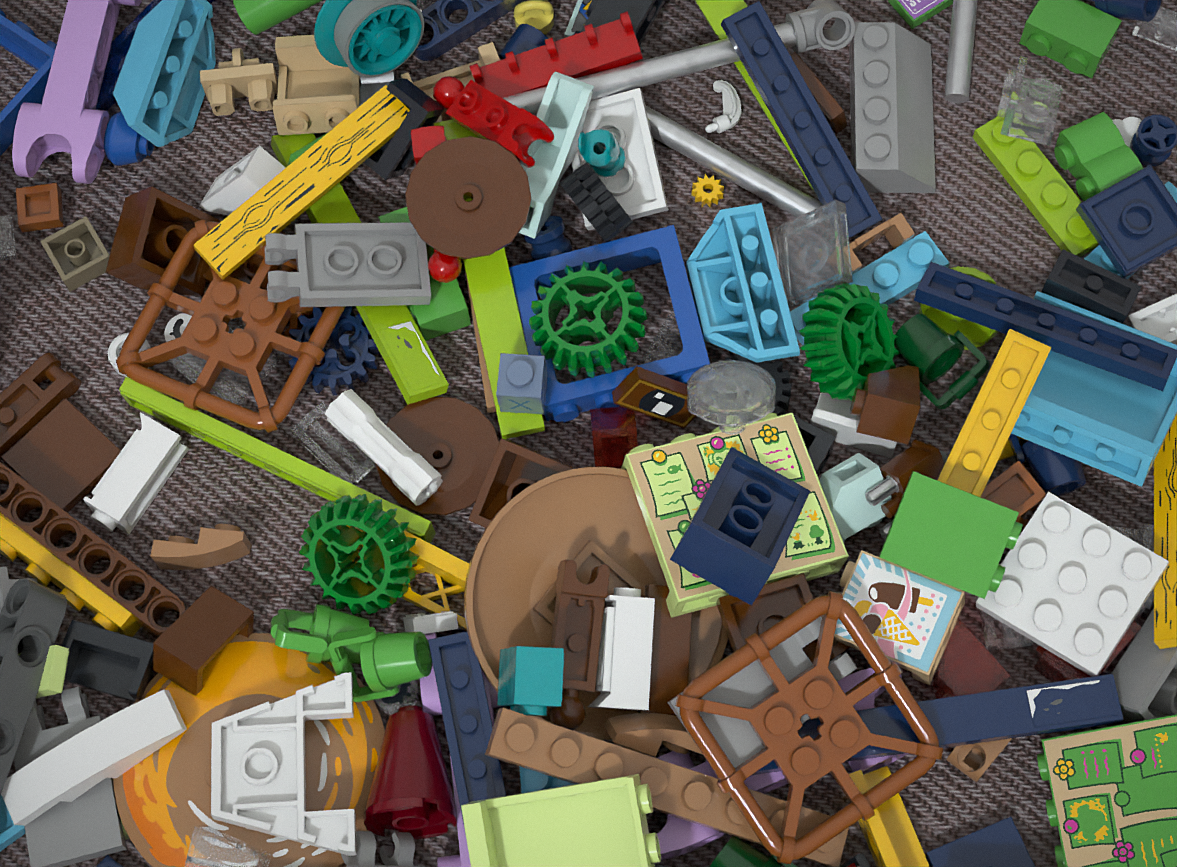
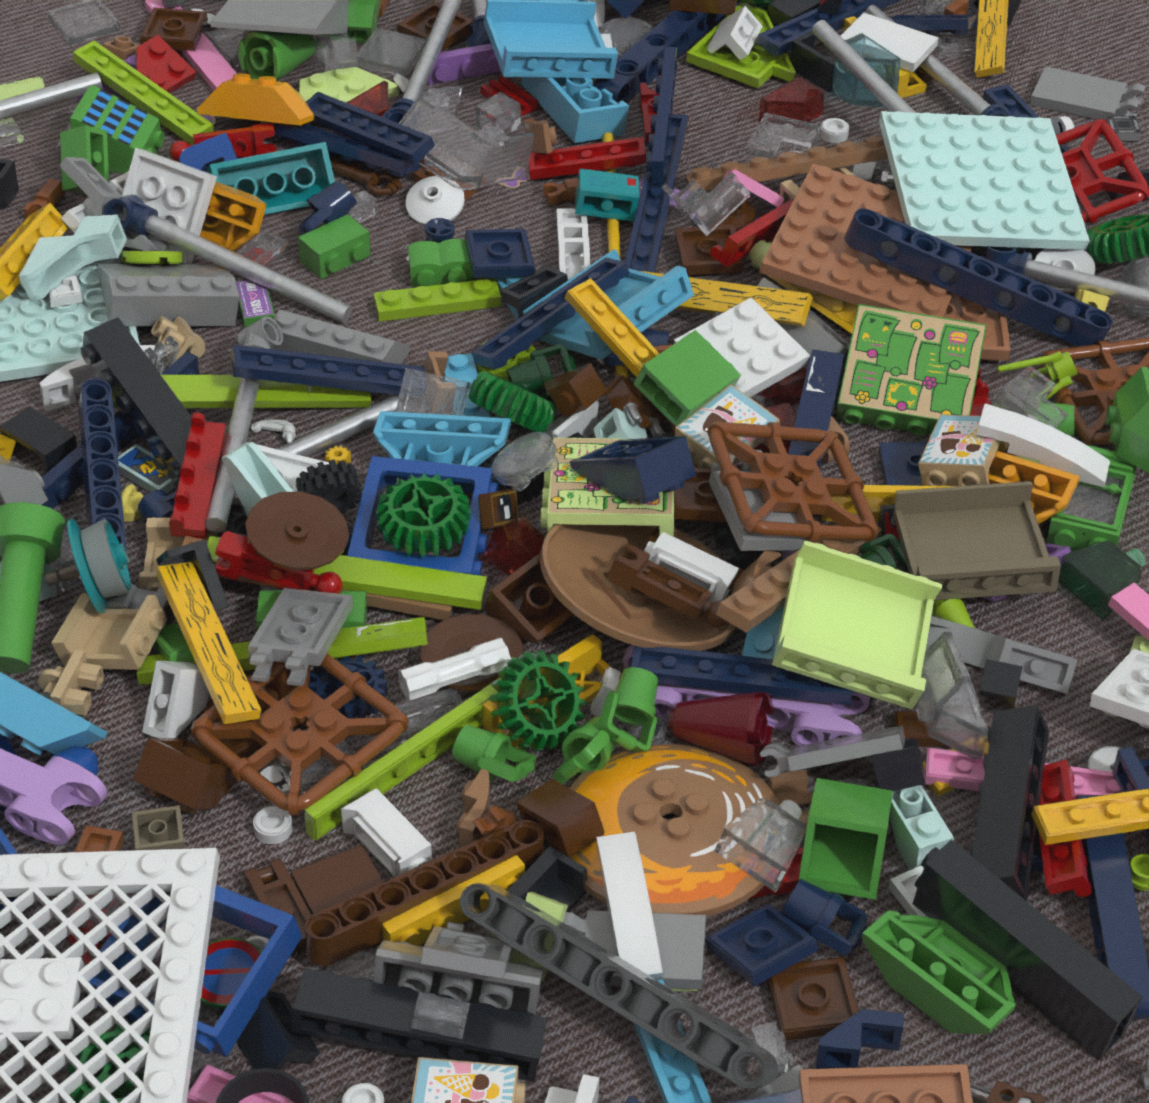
camera: 75 degrees left, 25 degrees down
white wing [211,672,357,856] -> none
red plate [433,76,554,168] -> none
sand blue brick [496,353,548,414] -> none
teal brick [497,646,564,716] -> none
teal piece [578,129,626,177] -> none
clear bracket [996,56,1063,146] -> none
none -> bright green piece [452,725,537,782]
none -> dark orange bar [473,805,519,835]

